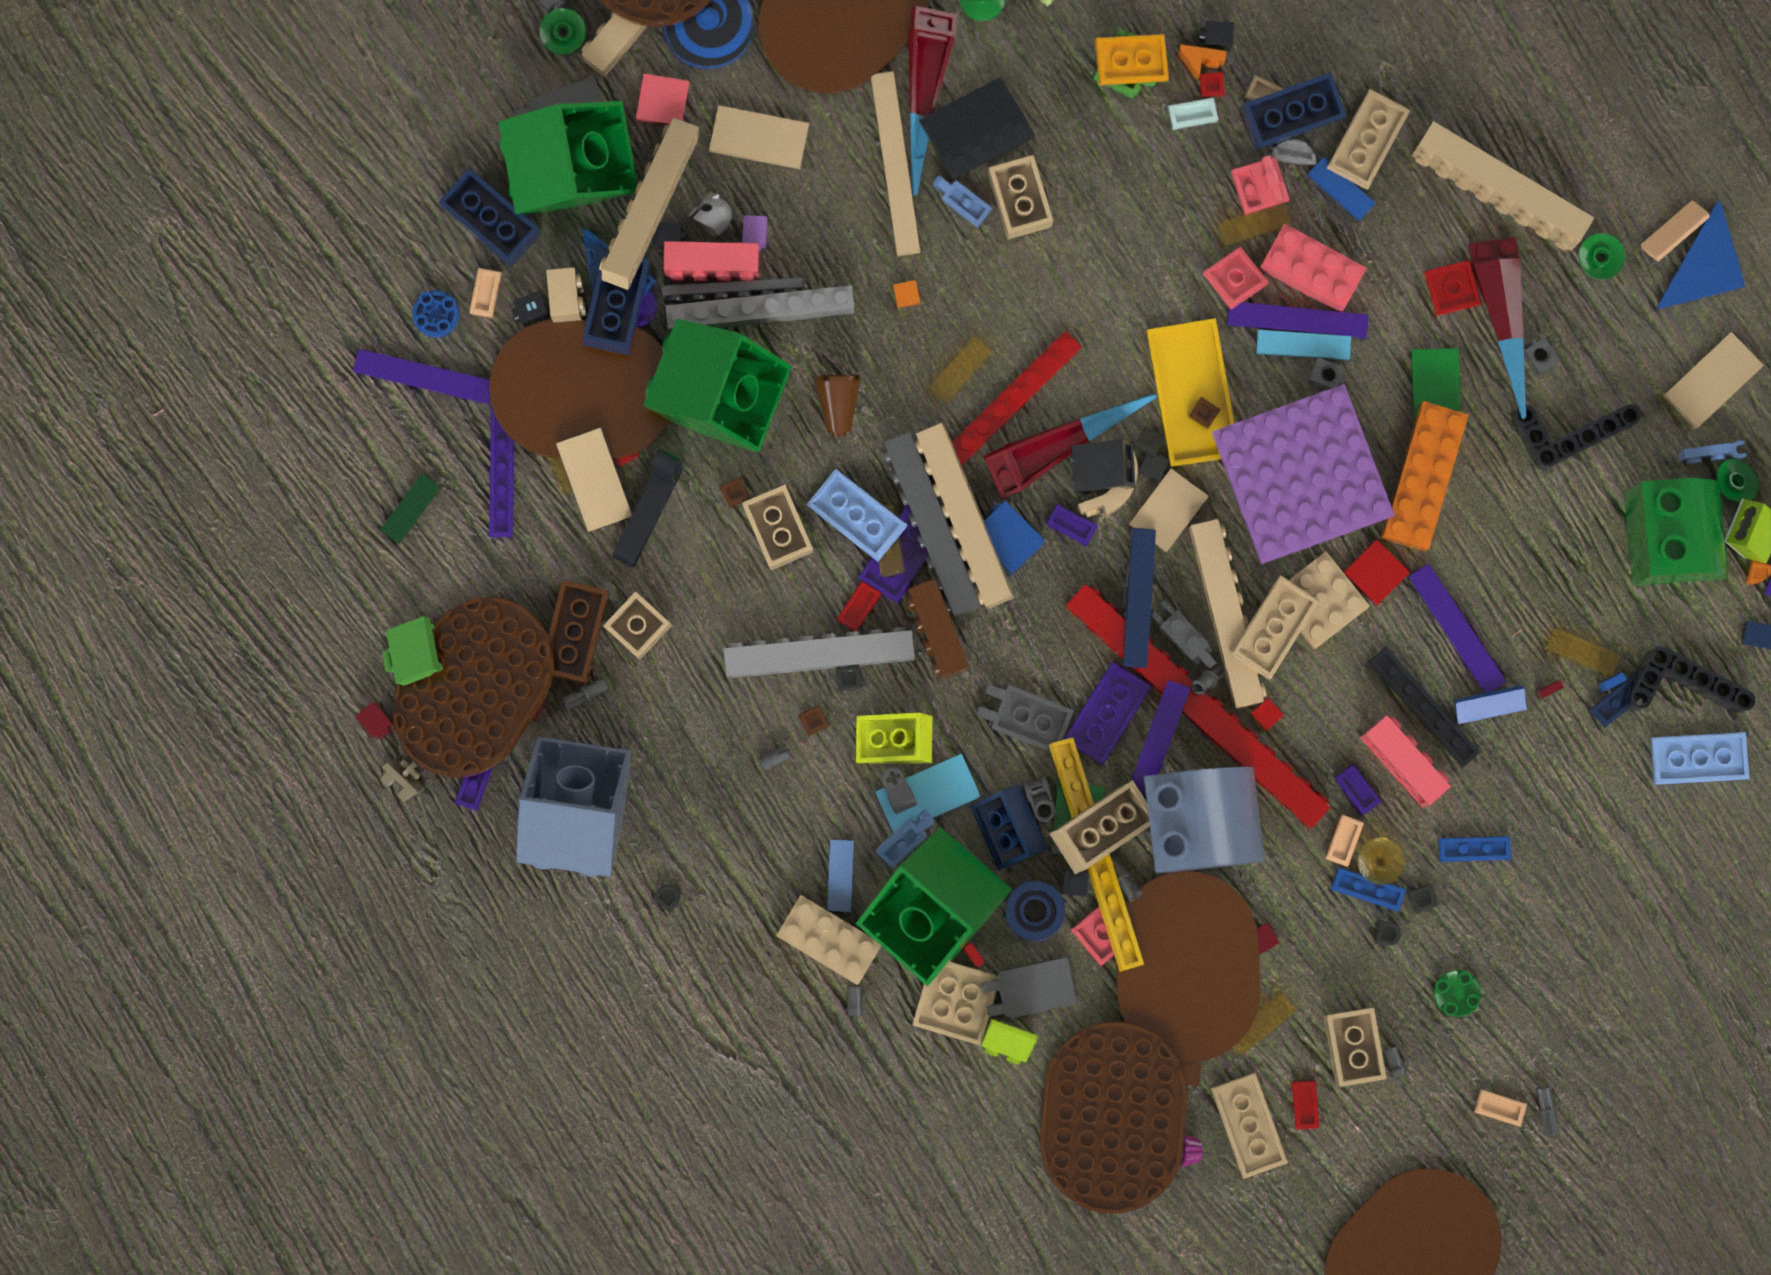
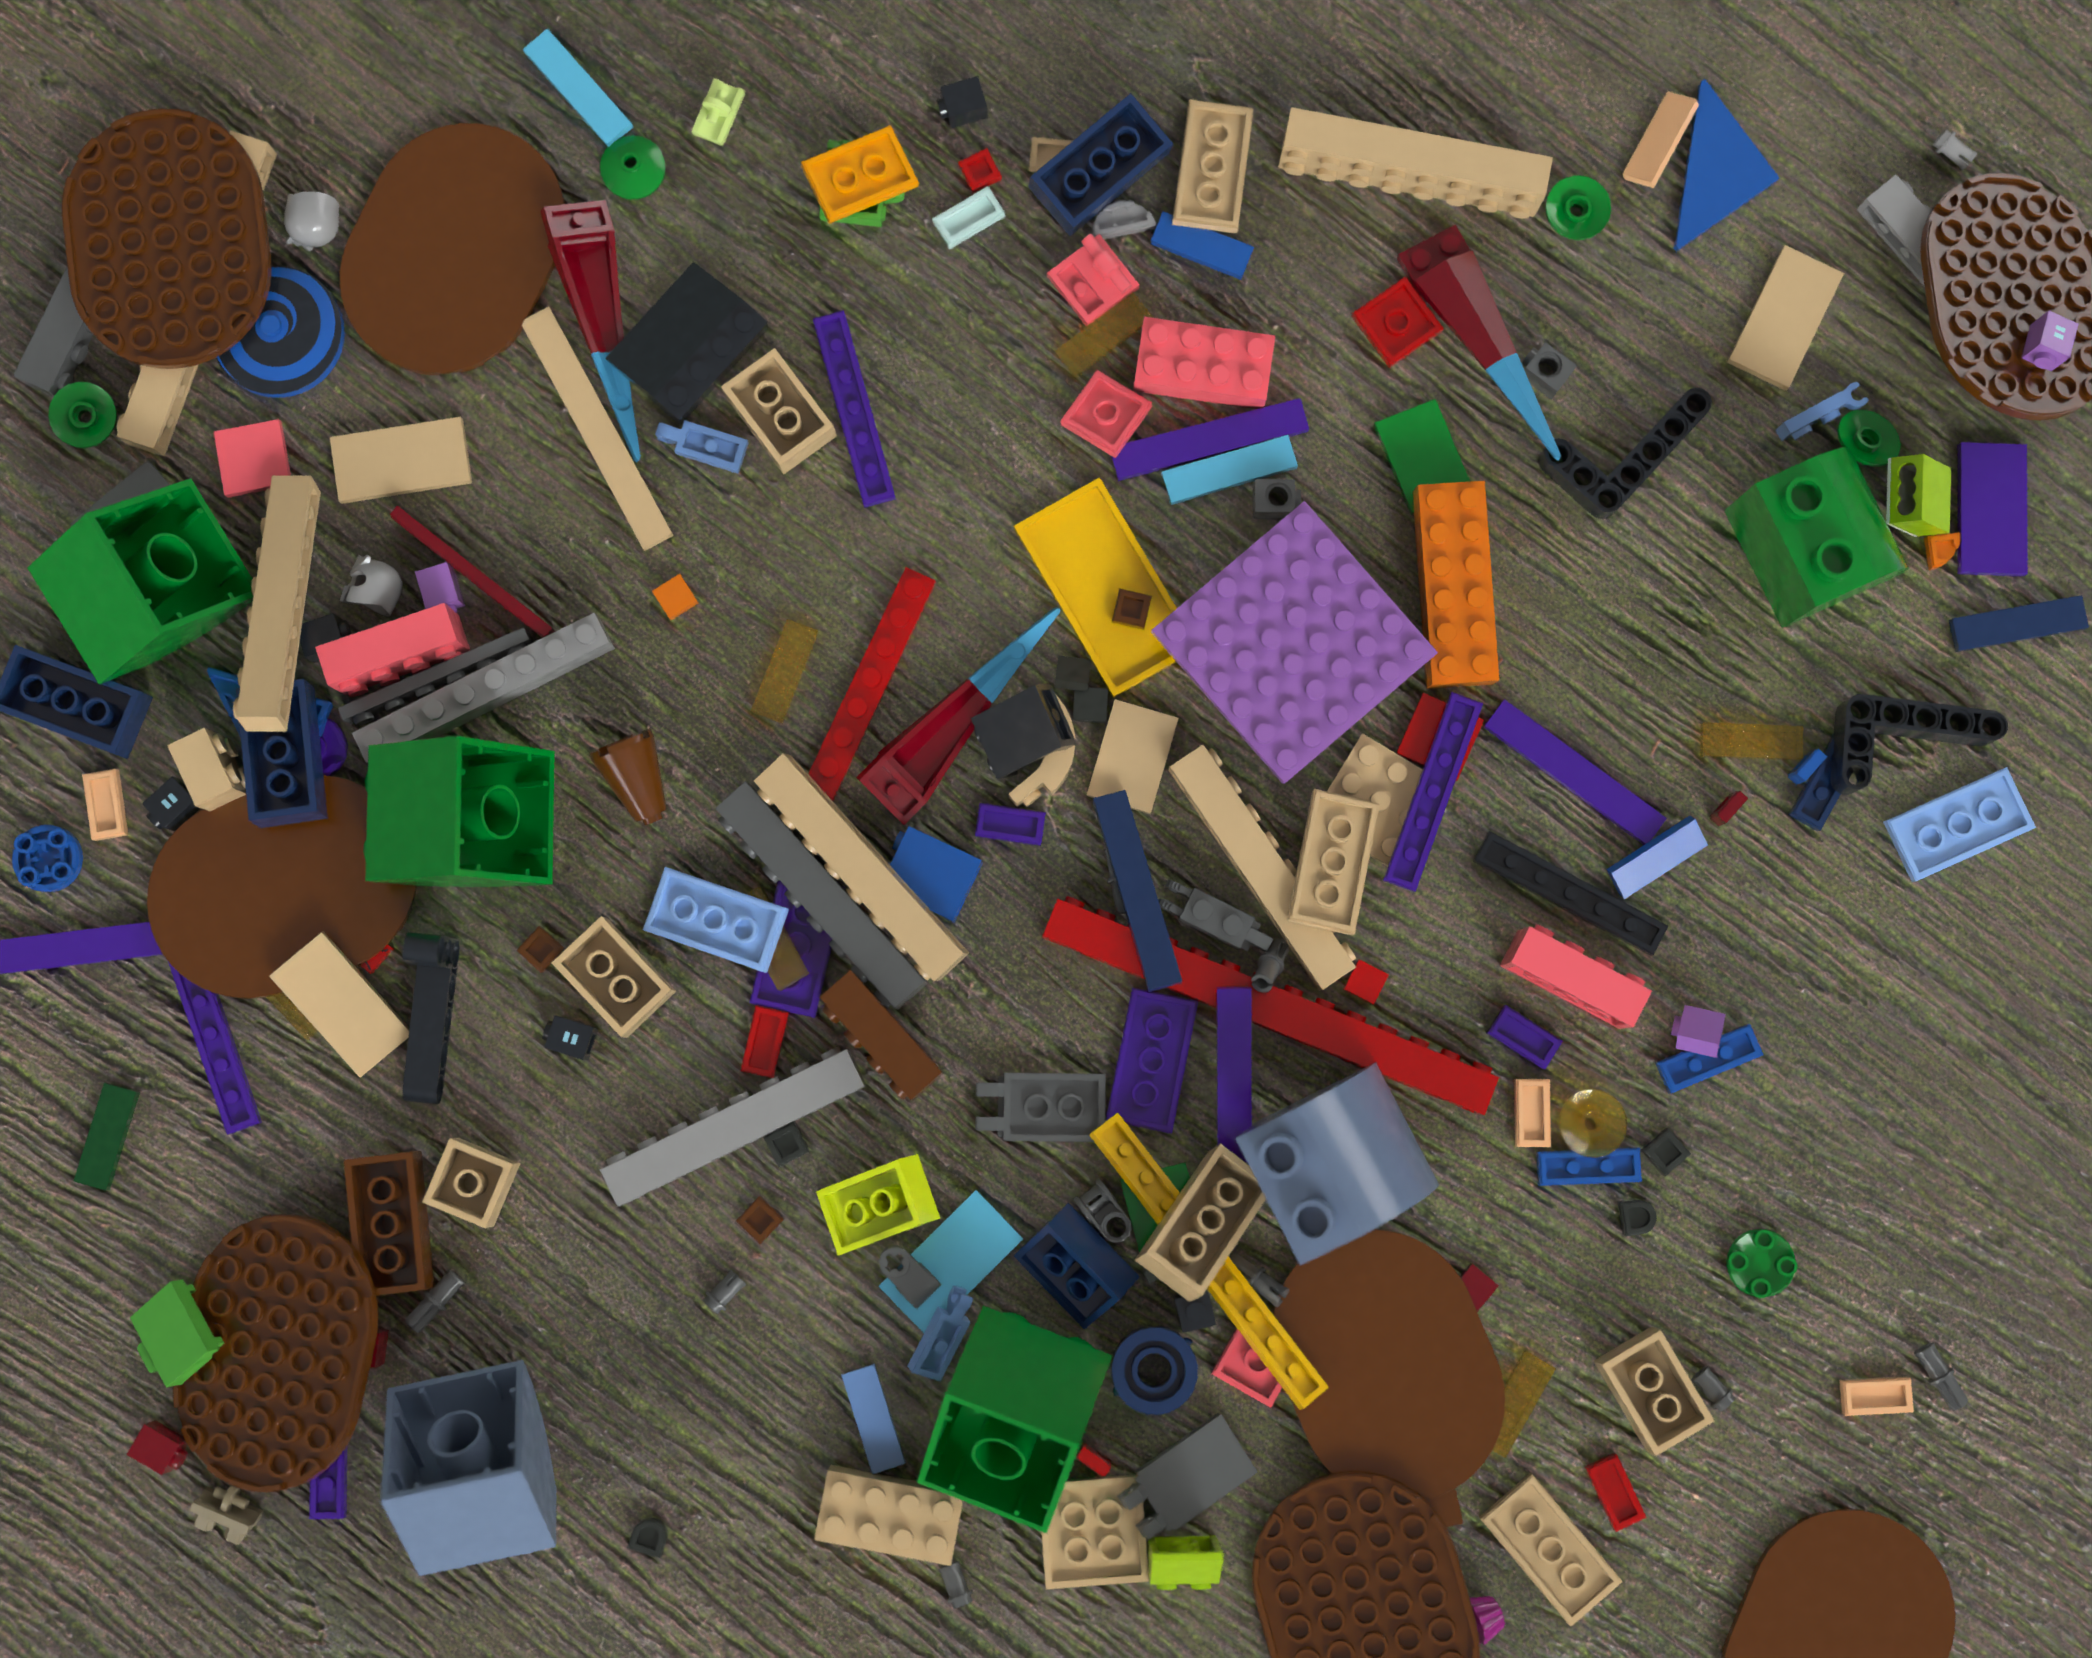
camera: 20 degrees left, 0 degrees up
orange slope [1178,45,1227,80] -> none
none -> dark red tile [390,506,556,638]
none -> black brick [542,1015,599,1060]
none -> dark purple tile [813,310,896,508]
none -> dark purple tile [1382,692,1483,892]
none -> medium lavender brick [1671,1005,1726,1058]

